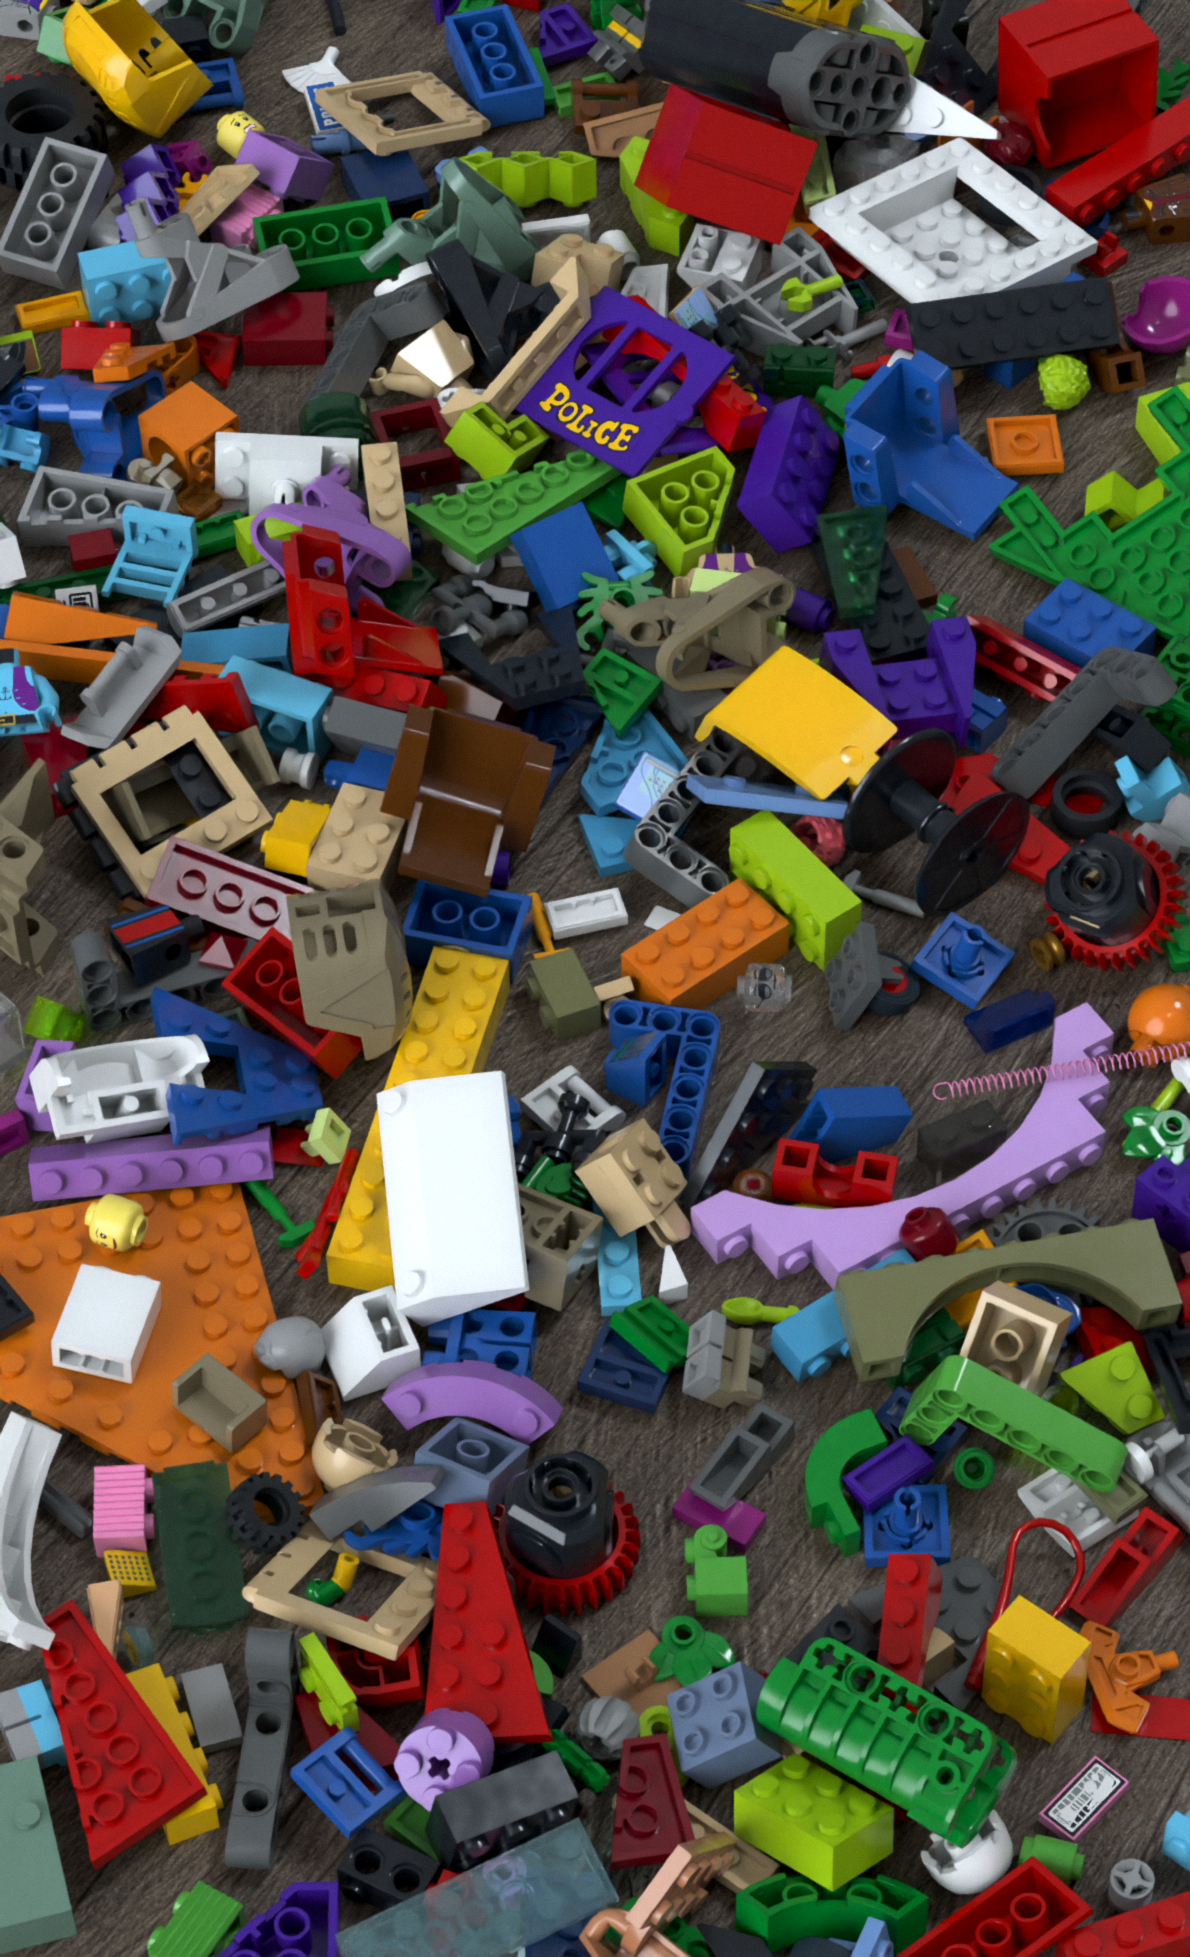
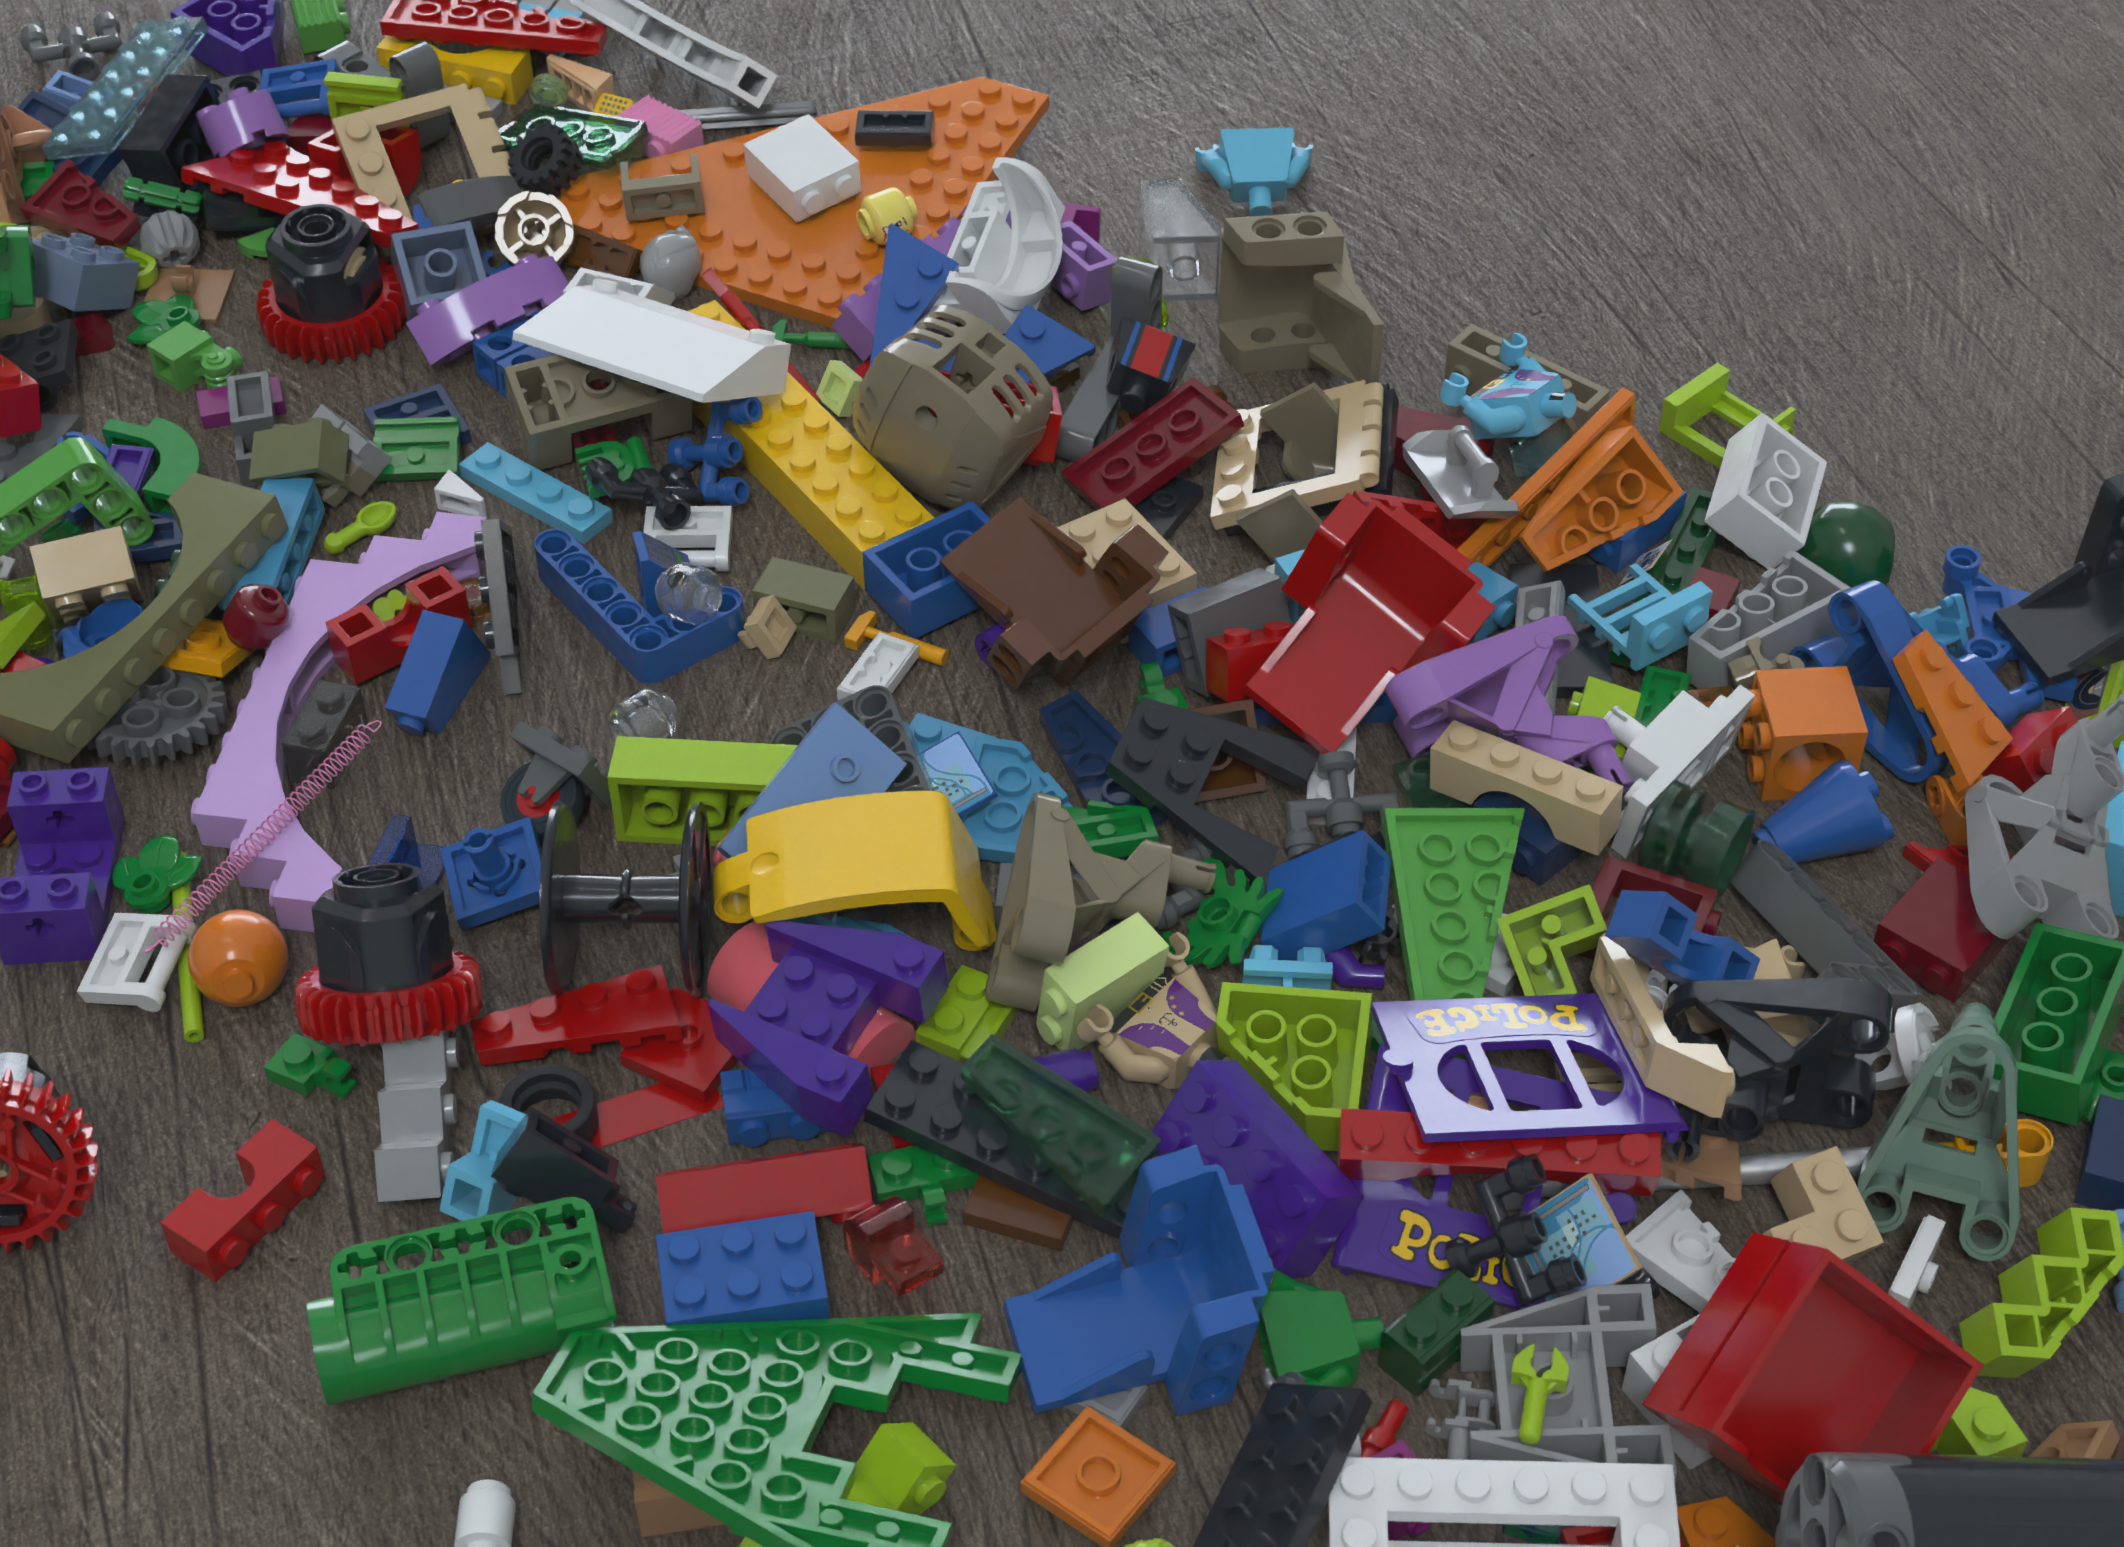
camera: 130 degrees right, 5 degrees down
dark red slope [198,932,248,971] -> none
yellow brick [260,799,332,877] -> none
black slope [531,1614,582,1679] -> none
tan brick [575,1118,691,1248] -> none
orange brick [621,877,790,1010] -> none
dark grey beam [991,646,1177,800] -> none
none -> olive brick [249,417,349,487]
none -> clear head [655,562,722,625]
none -> clear red brick [843,1195,944,1297]
none -> blue arch [1605,890,1760,986]
none -> blue cone [1751,760,1894,864]

